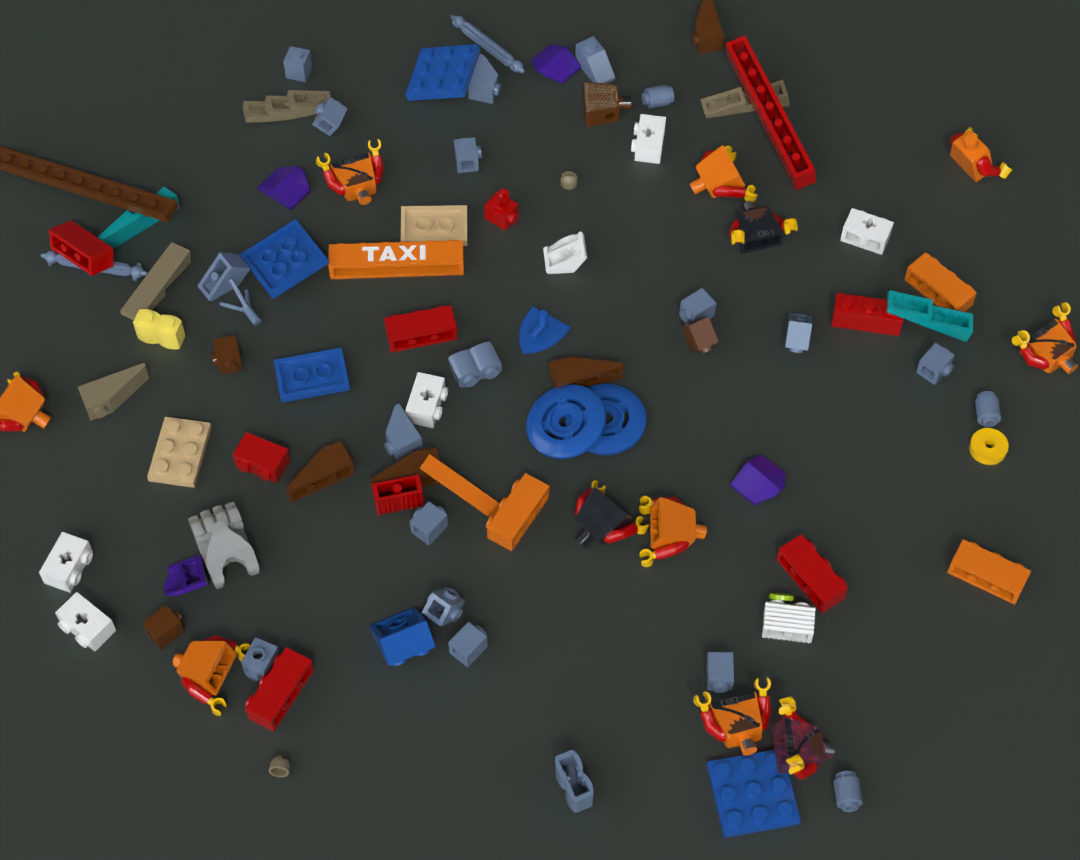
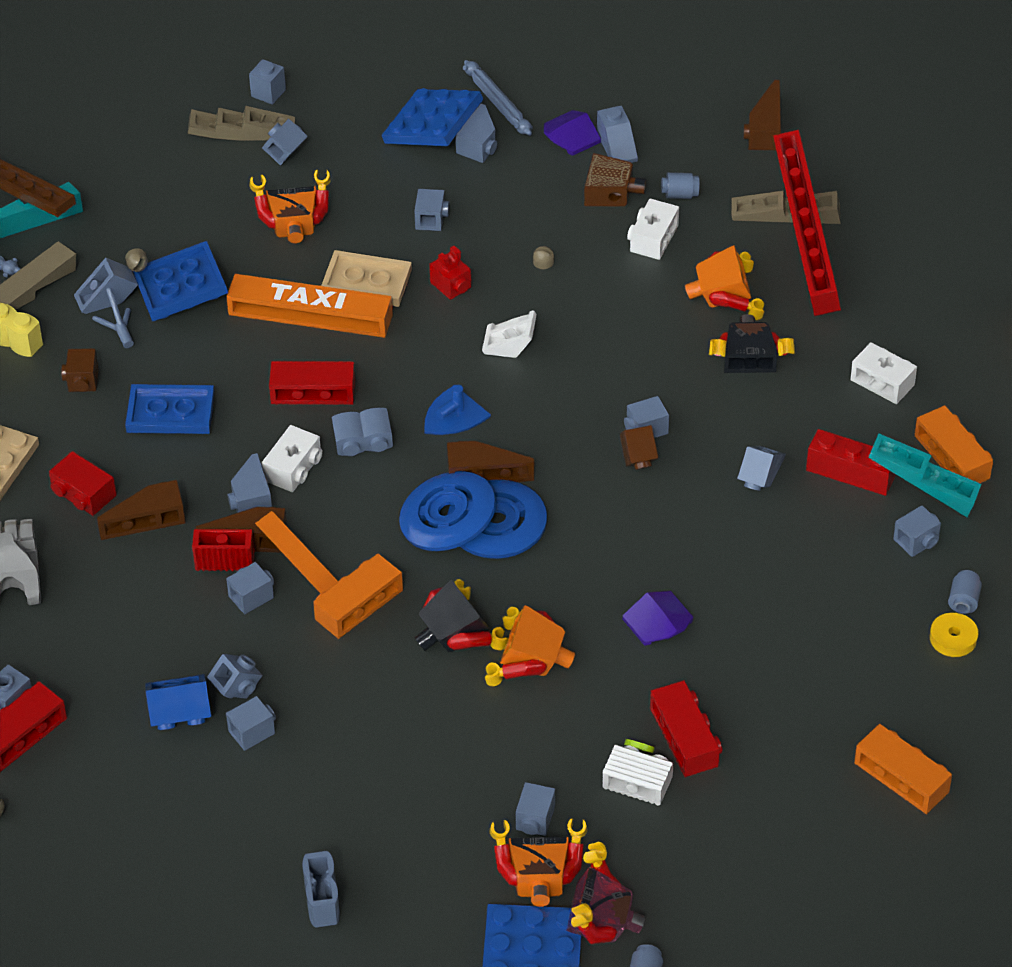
camera: 15 degrees right, 10 degrees down
dark purple slope [258,165,310,211] -> none
none -> dark tan hinge [125,248,148,272]

